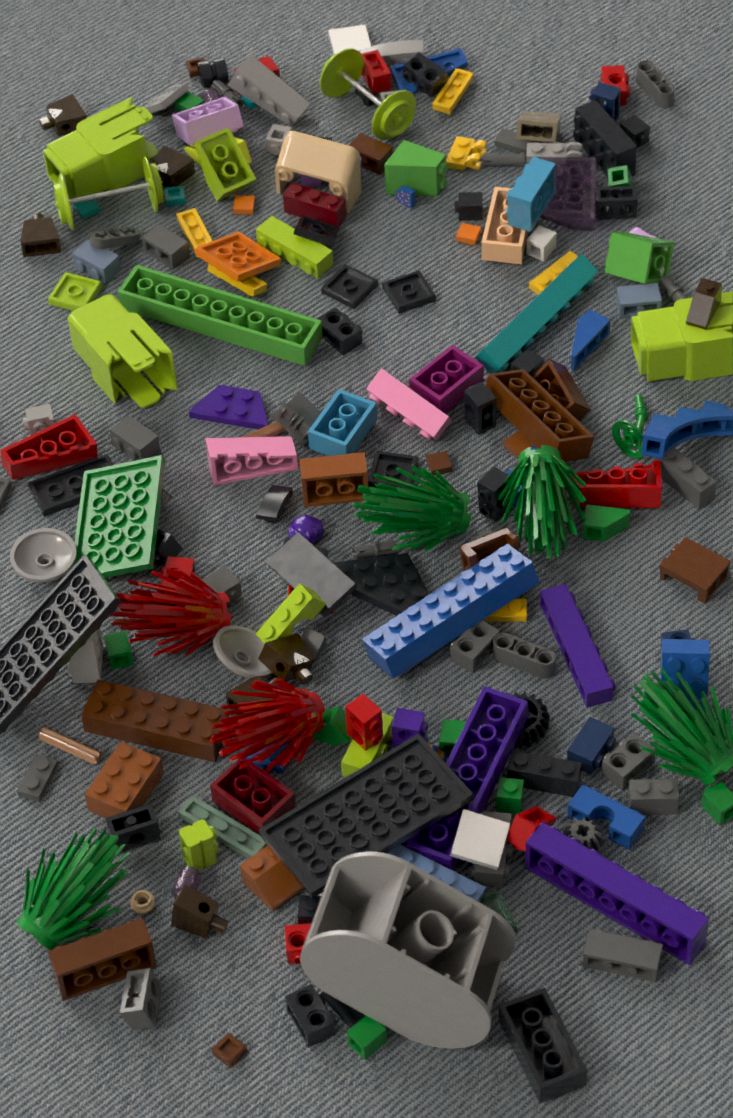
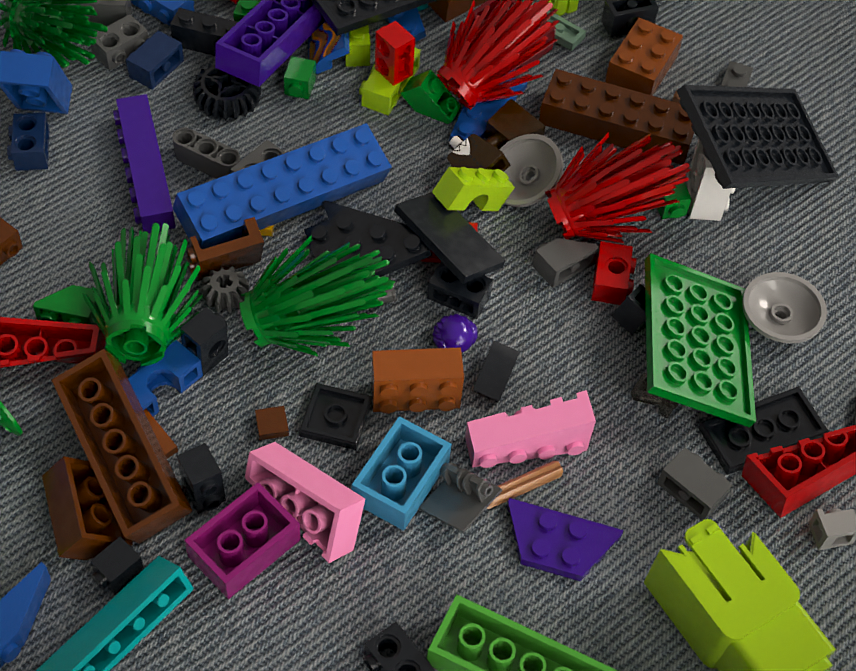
camera: 175 degrees right, 5 degrees up
dark purple brick [392,708,429,749] -> none

